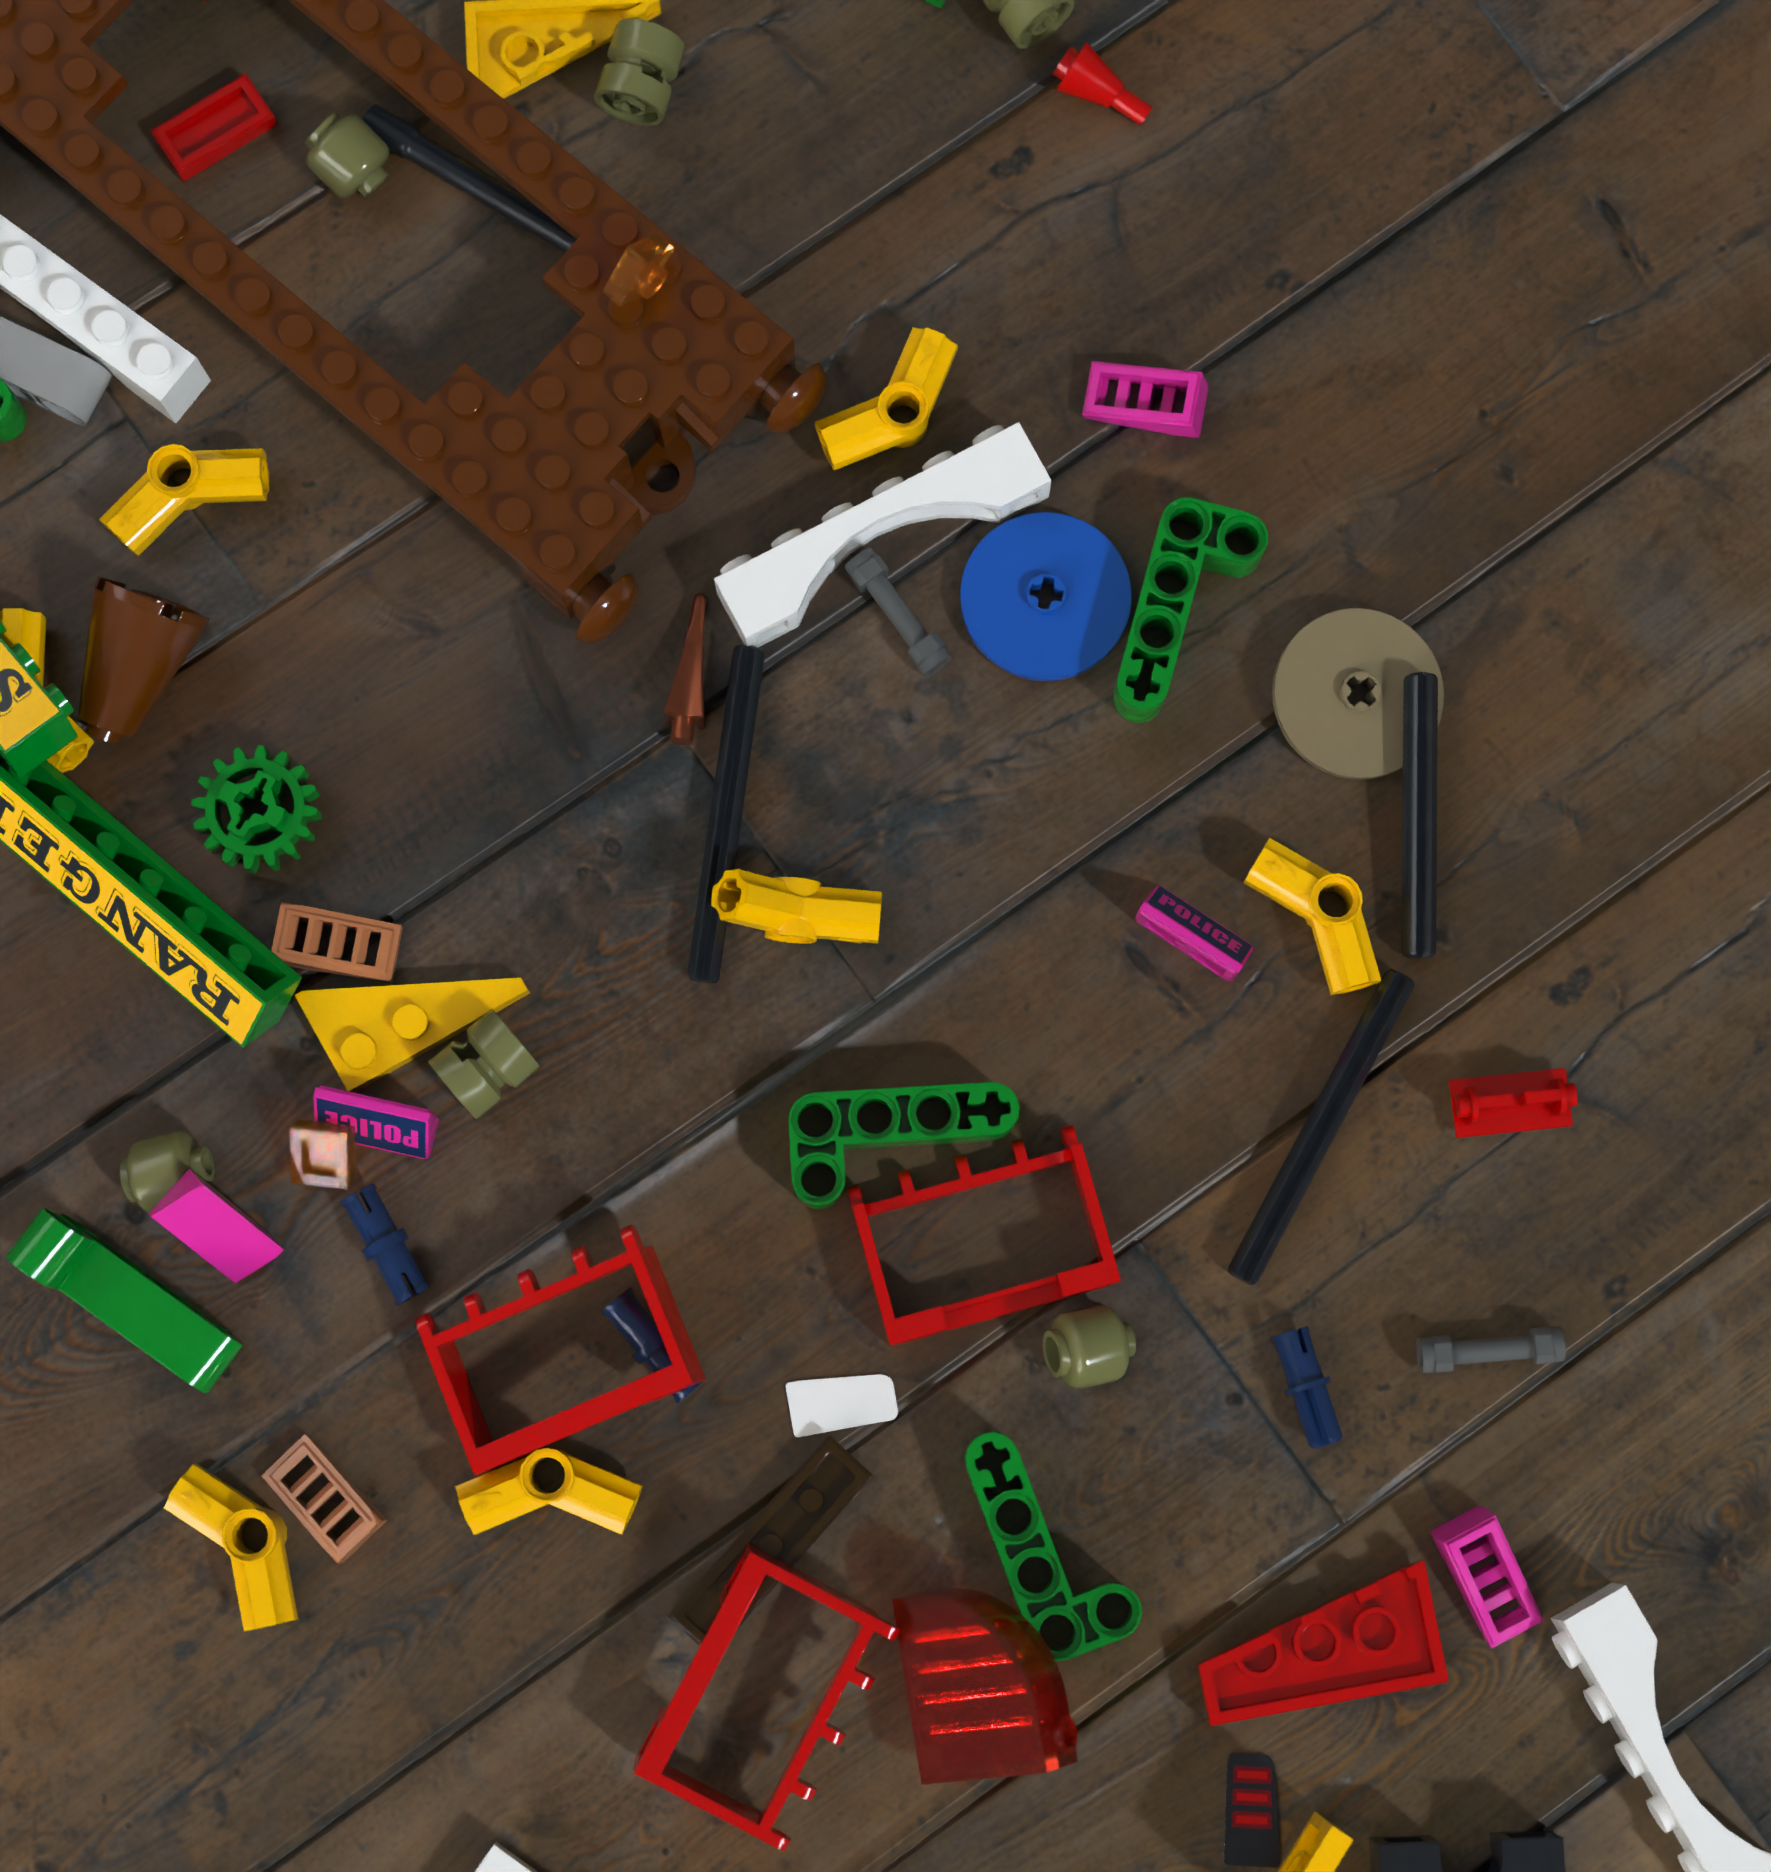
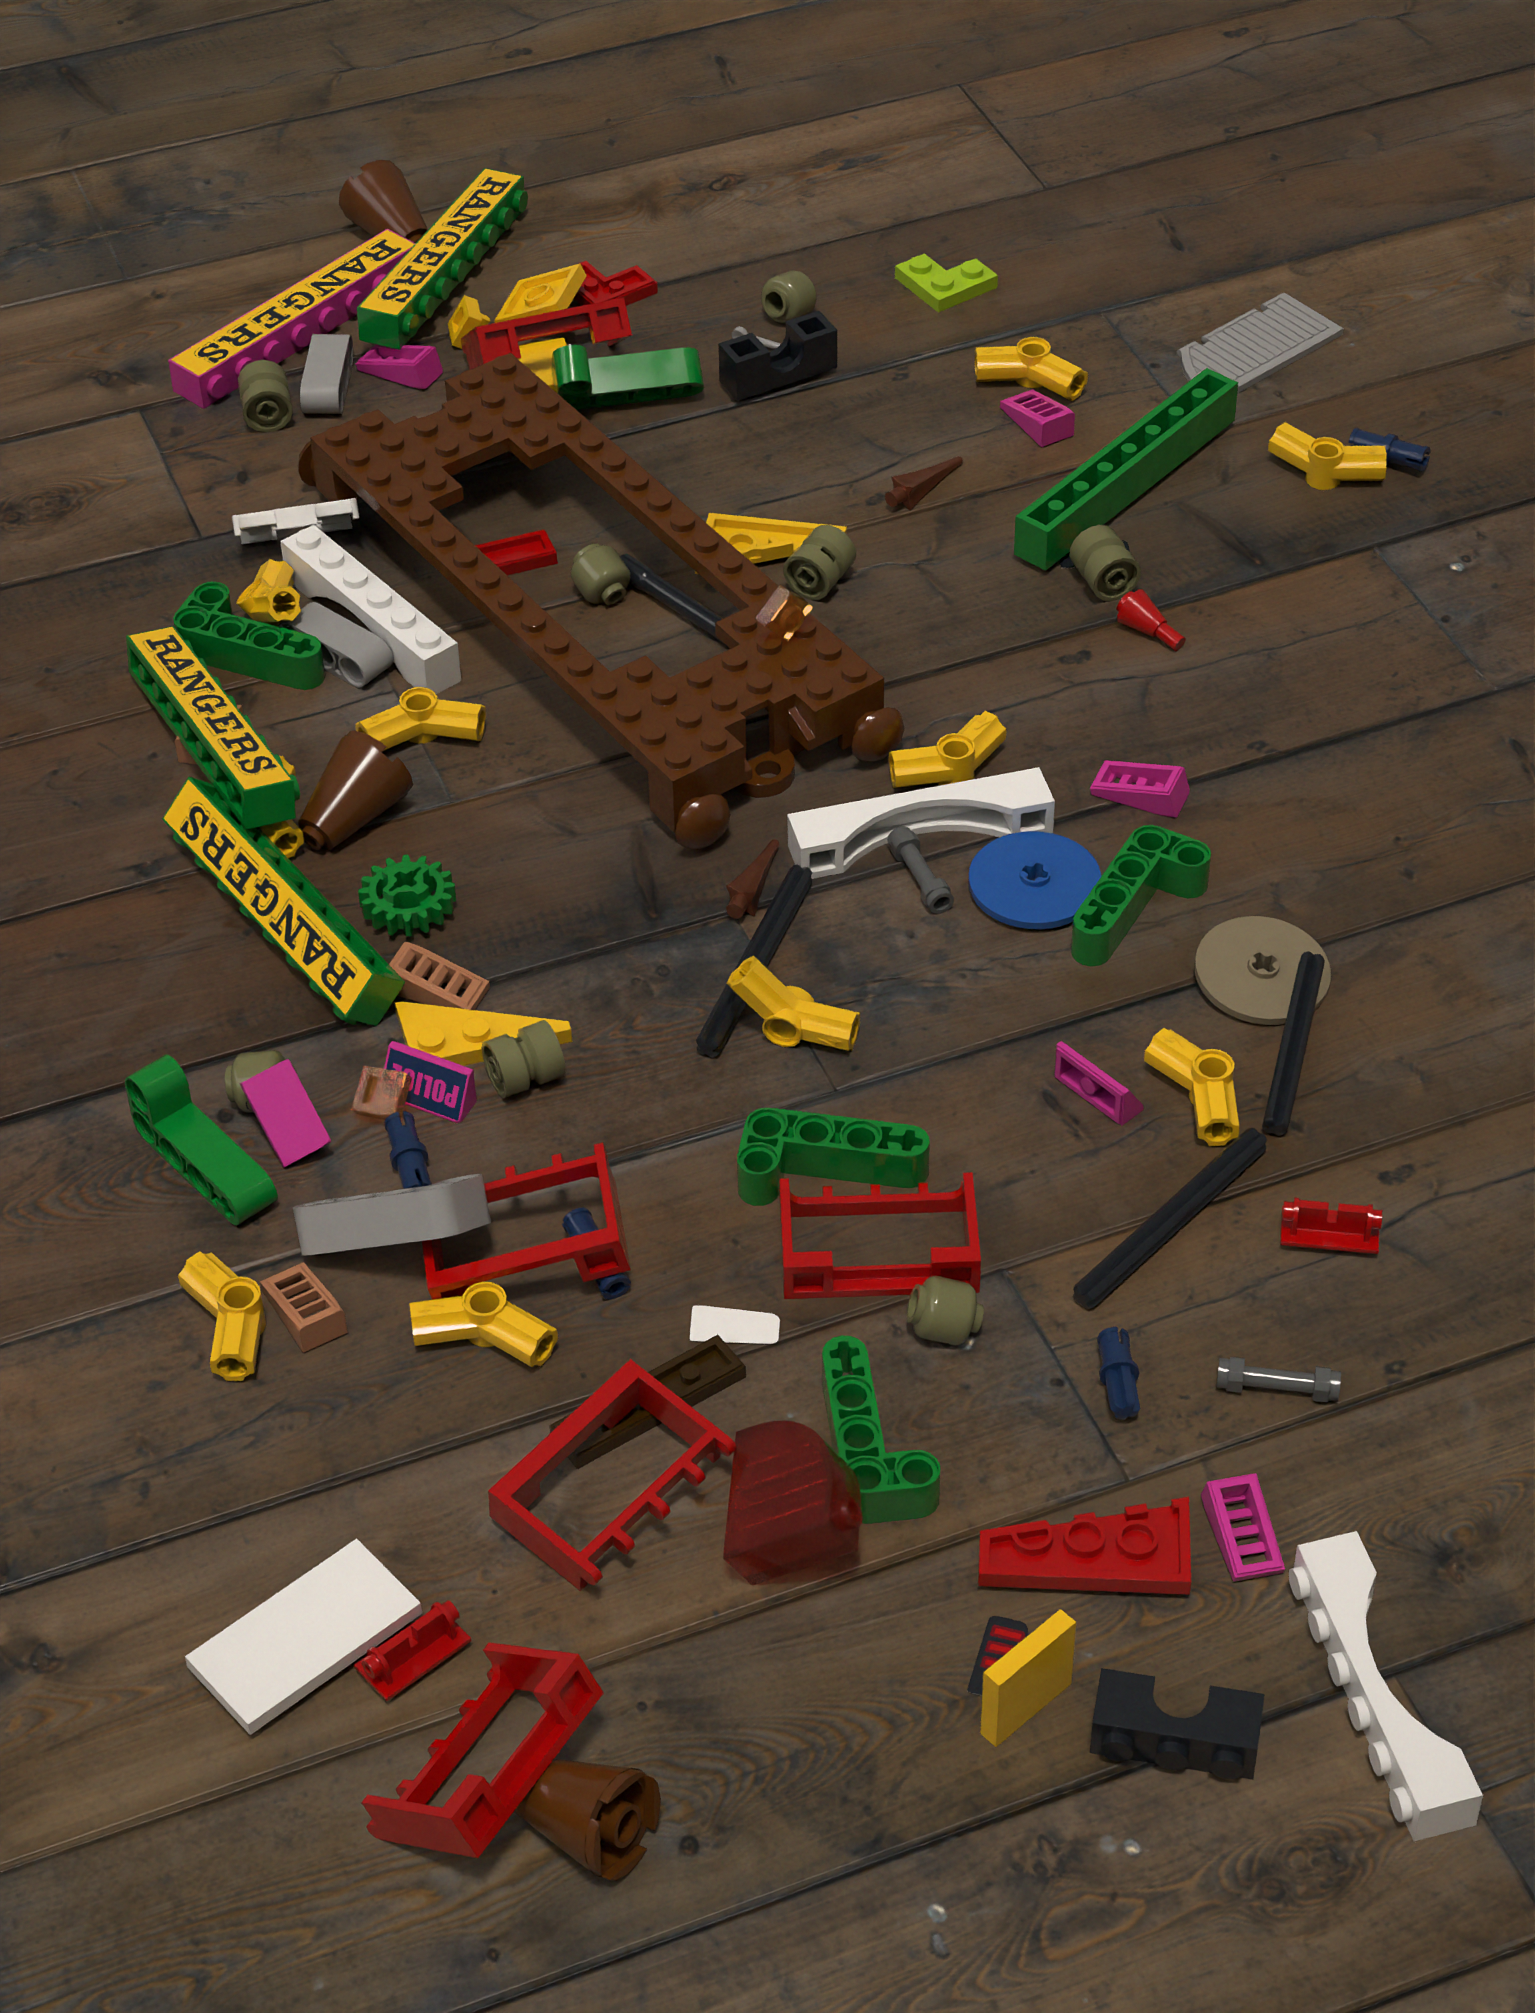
camera: 15 degrees right, 35 degrees down
none -> light grey beam [293,1174,491,1256]

